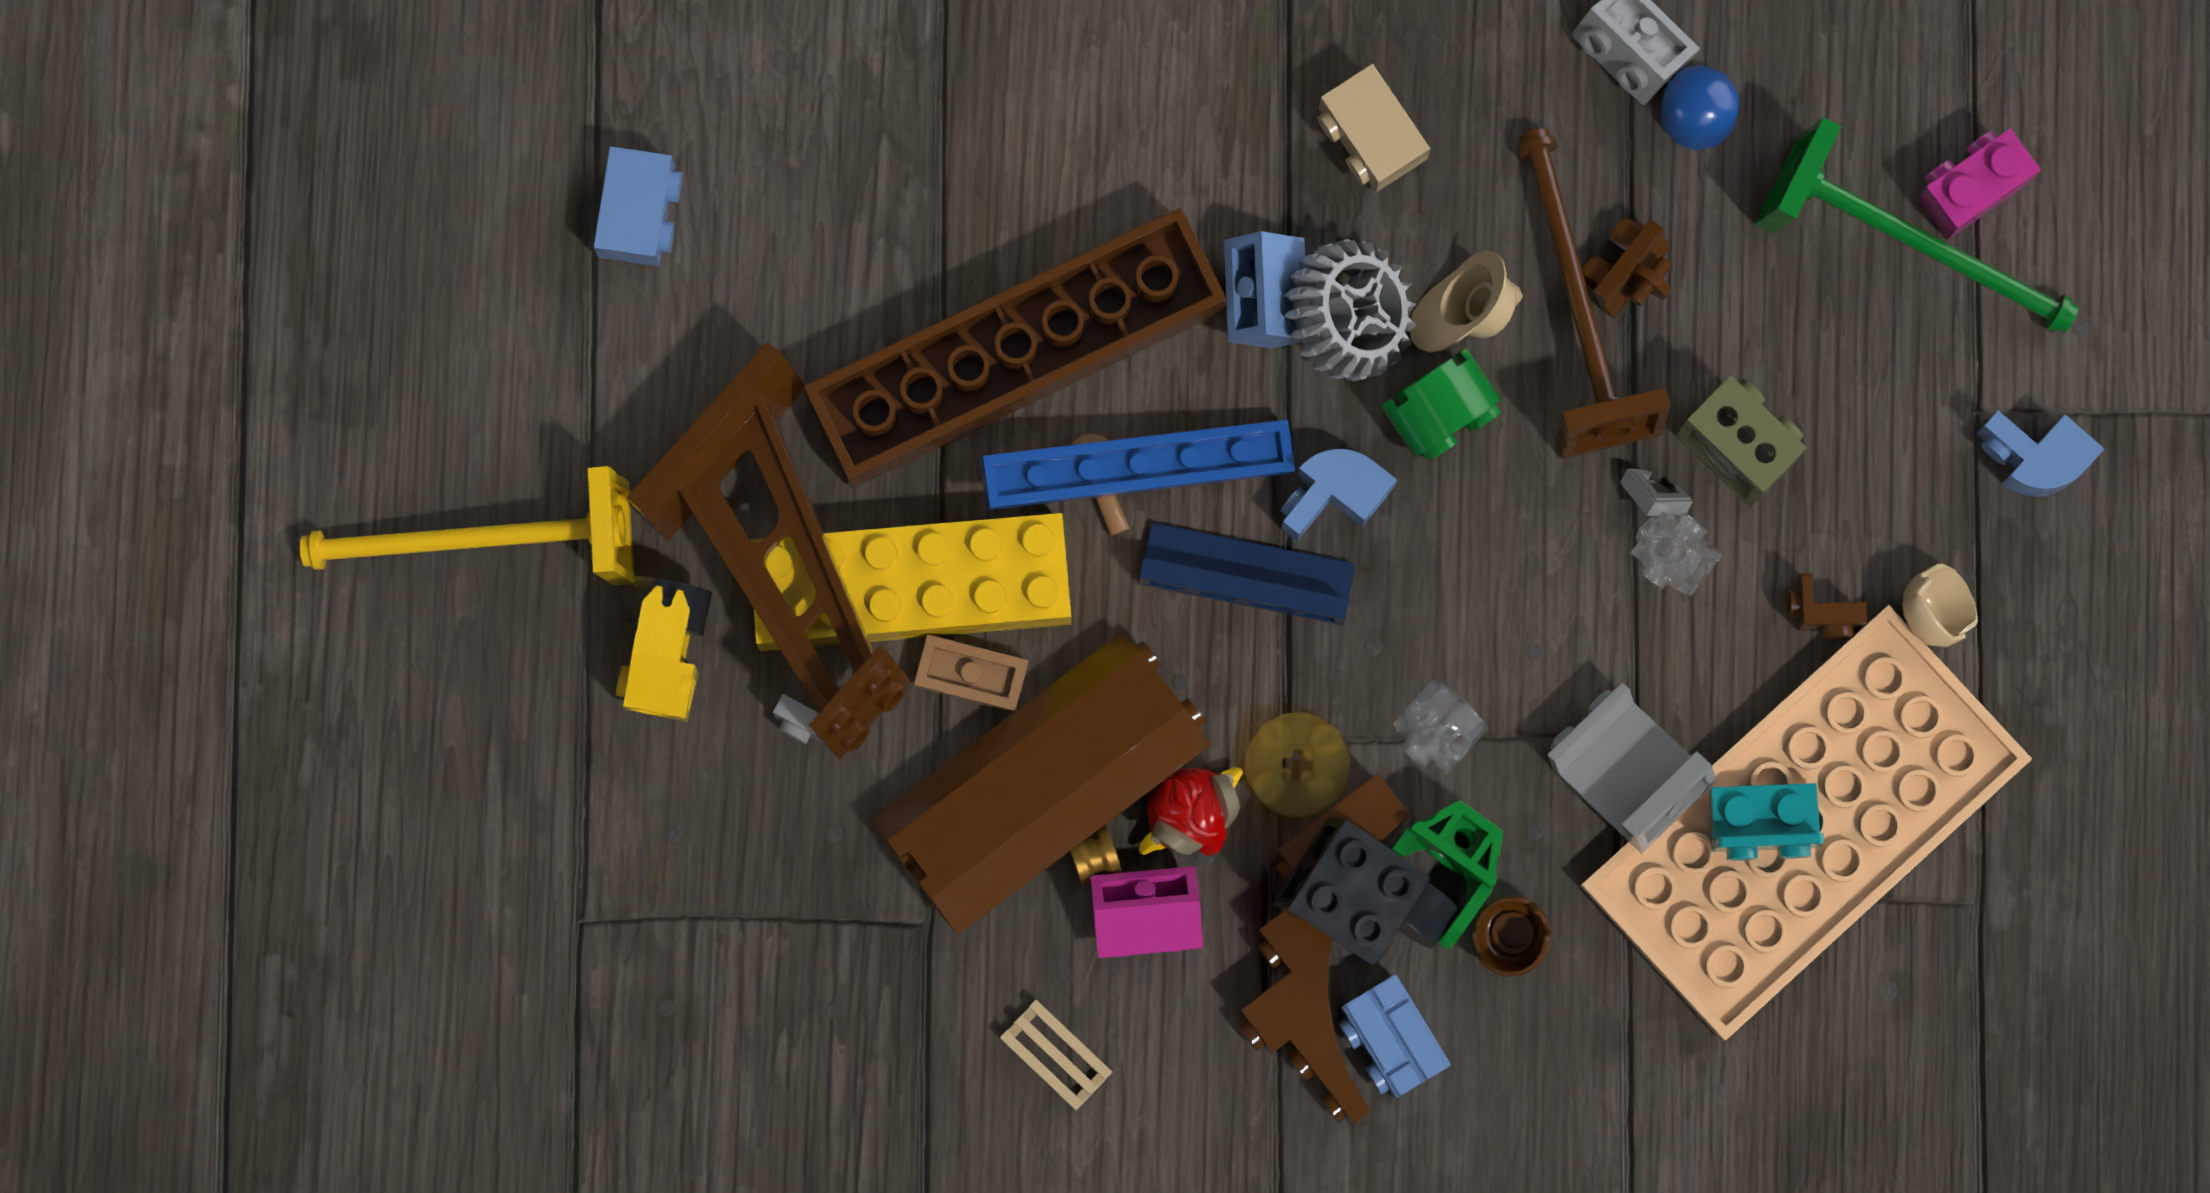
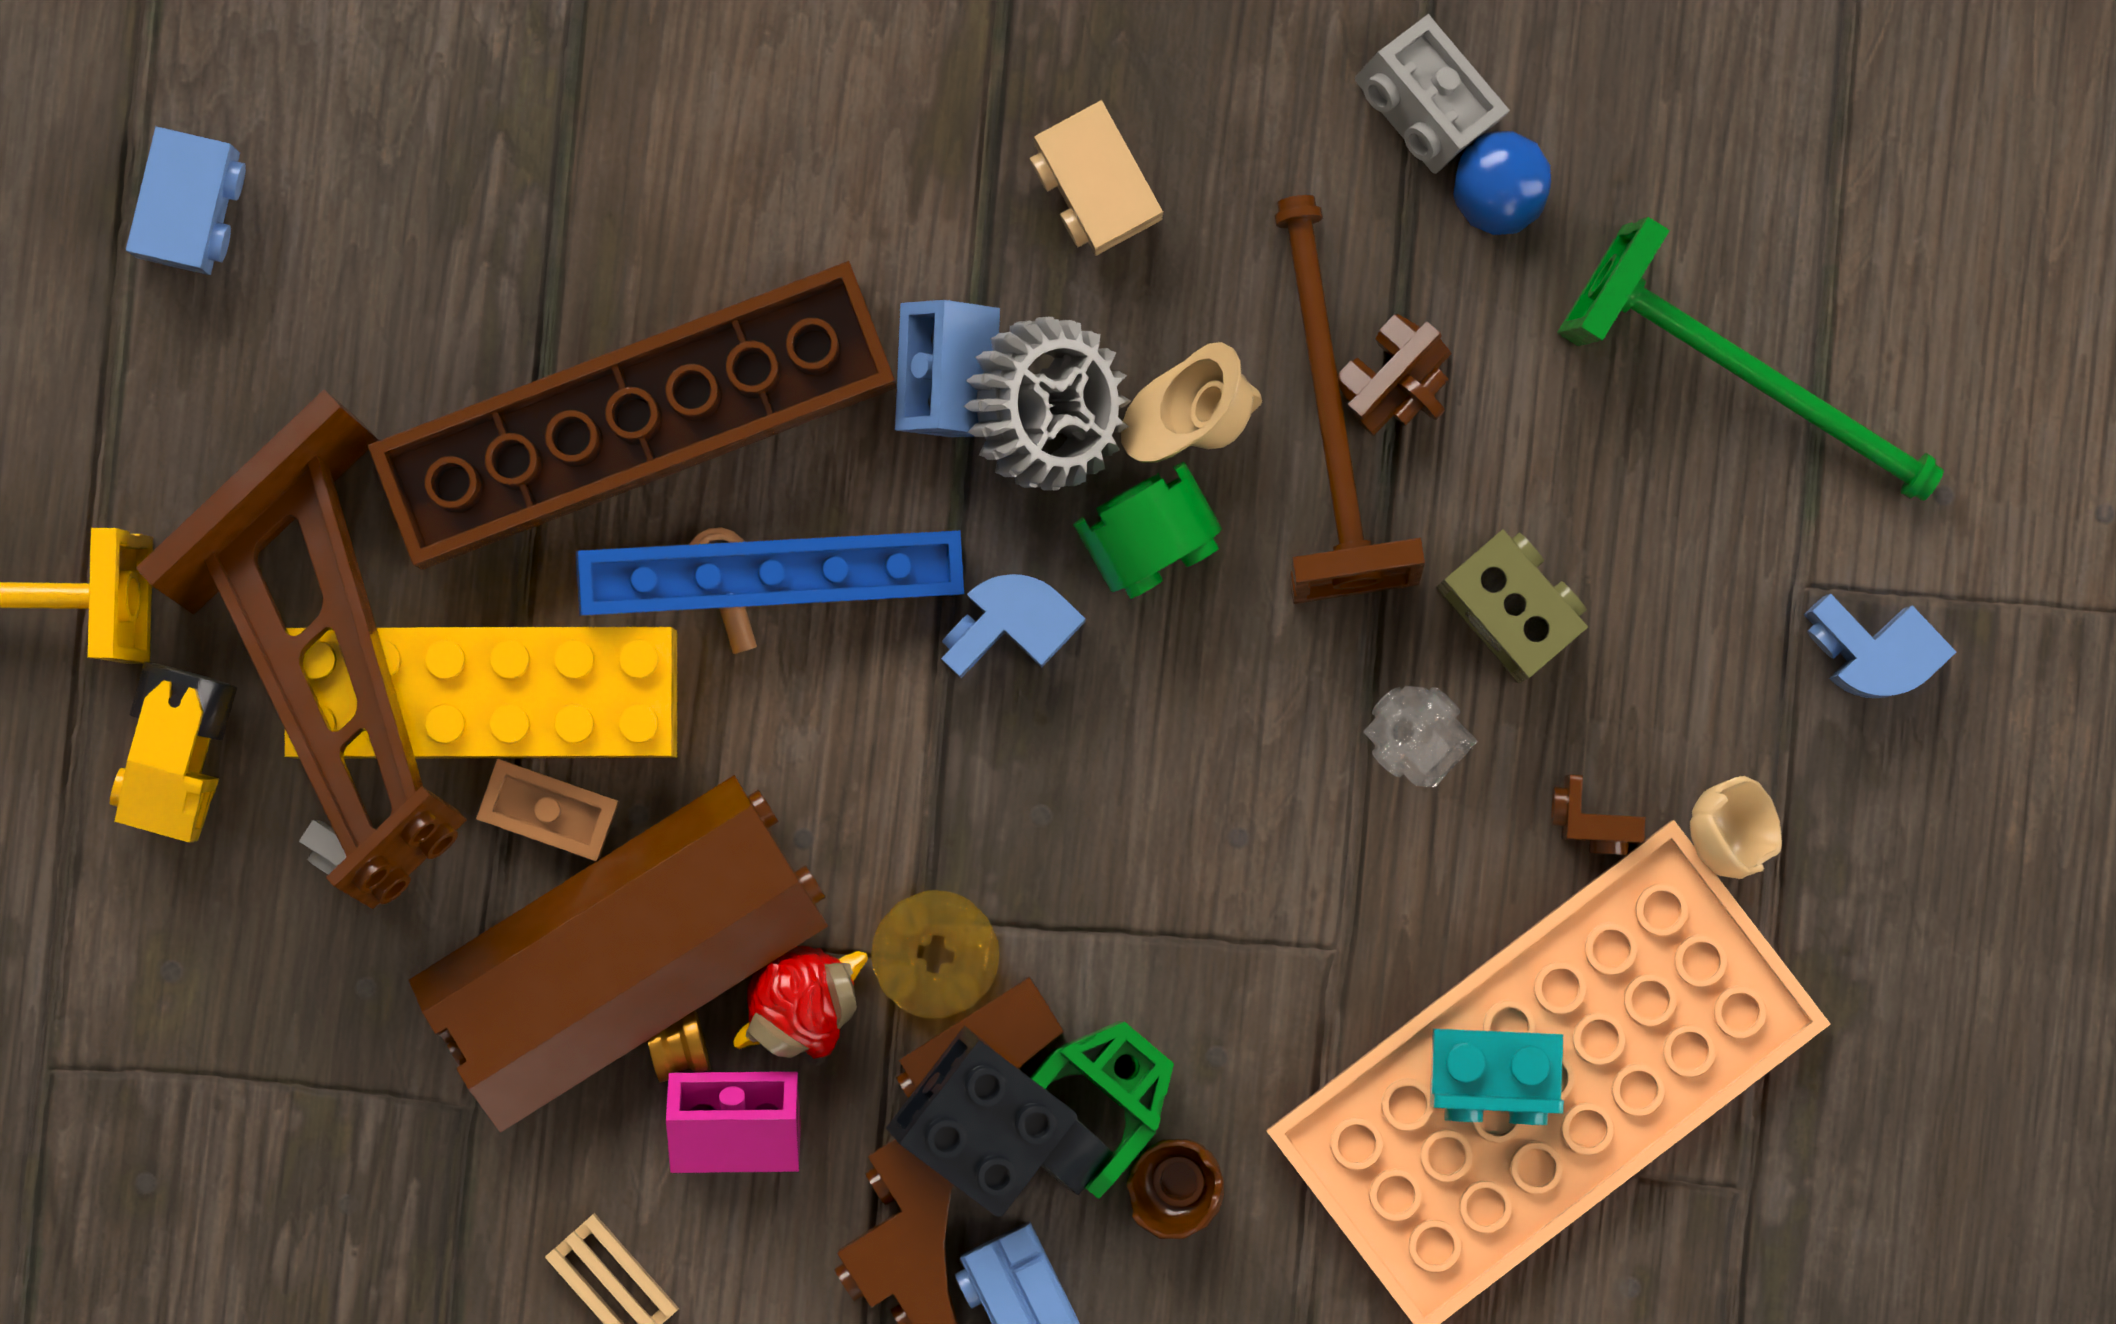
camera: 10 degrees right, 5 degrees up
dark blue panel [1139,523,1355,626] -> none
clear brick [1392,679,1489,774] -> none
light grey panel [1547,682,1716,854] -> none
light grey tile [1620,468,1693,516] -> none
dark pink brick [1917,128,2041,240] -> none

